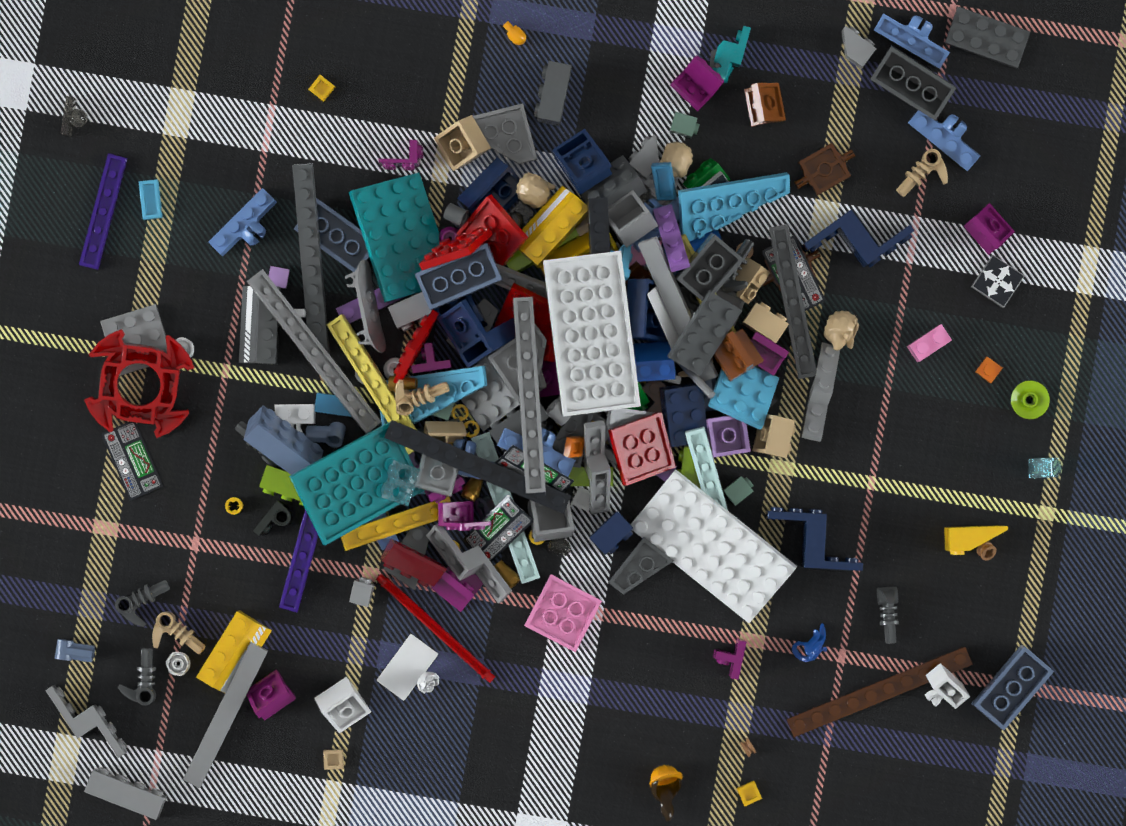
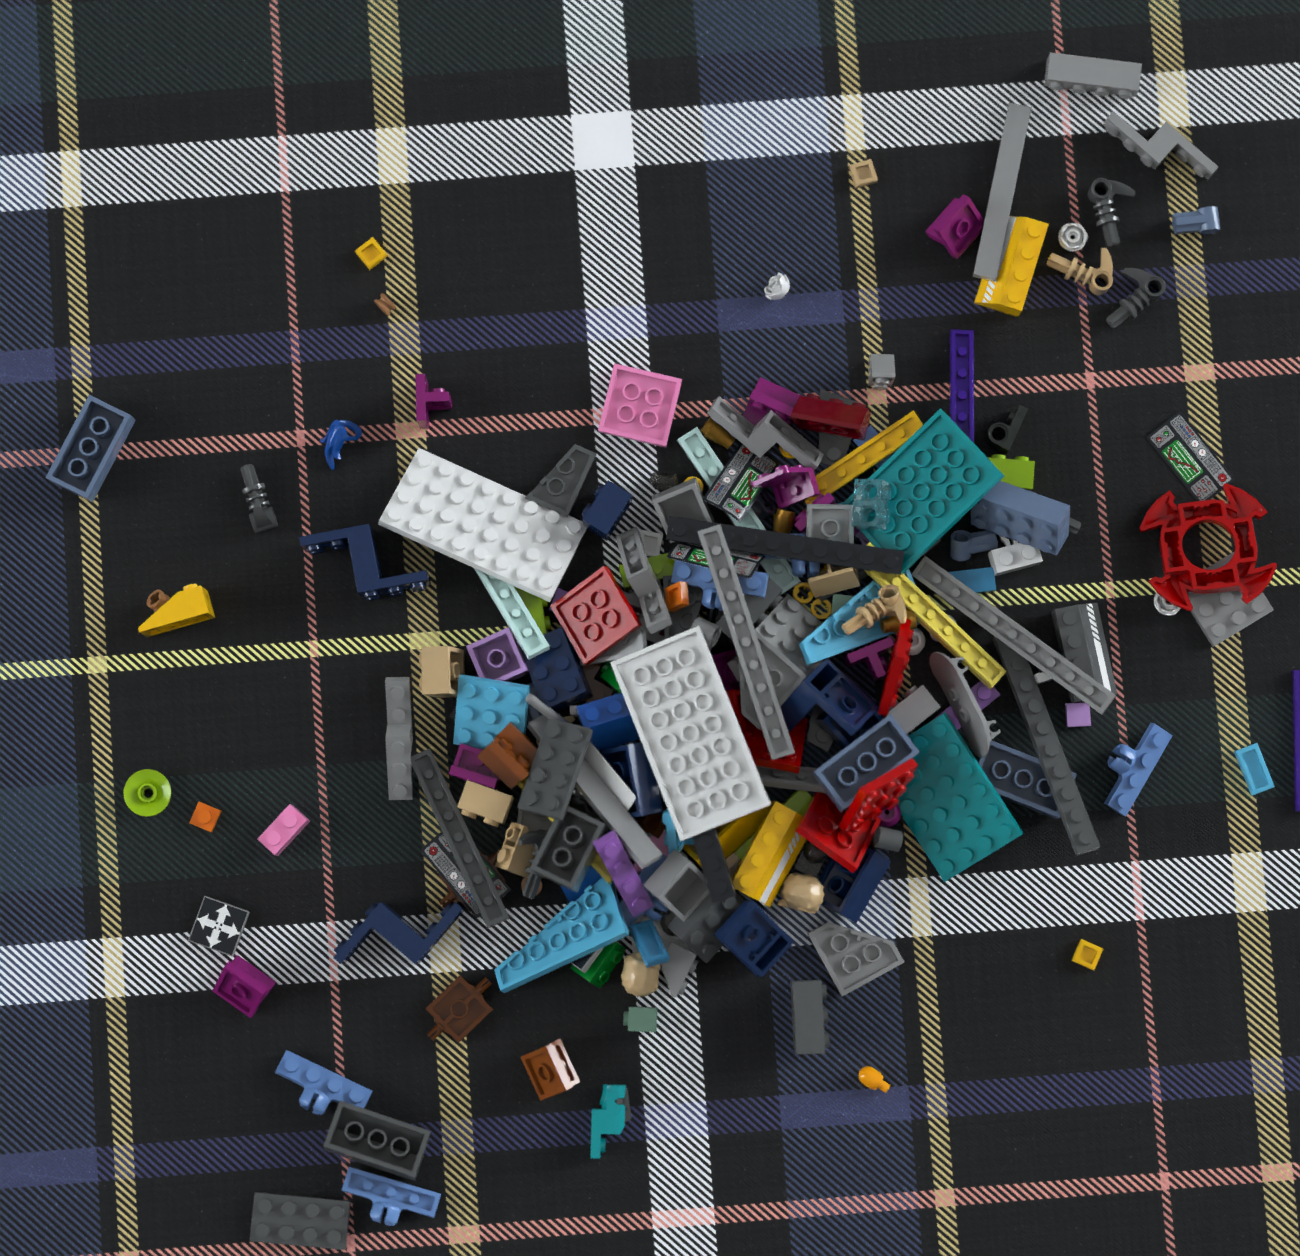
camera: 165 degrees right, 5 degrees down
yellow bush [225,497,243,515] -> none
white slope [314,677,371,733] -> none
red piece [375,573,495,683] -> none
white sticker [377,634,438,701] -> none
magenta bracket [378,140,423,170] -> none
tan brick [434,115,491,171] -> none
piece [649,765,683,822] -> none
magenta bracket [670,56,724,111] -> none
sand green brick [723,476,754,506] -> none
reddish brown plate [786,646,973,737] -> none
tan animal [824,311,859,351] -> none
light grey slope [842,26,877,69] -> none
tan piece [896,149,948,197] -> none
white brick [925,663,970,709] -> none
clear light blue brick [1028,458,1061,478] -> none

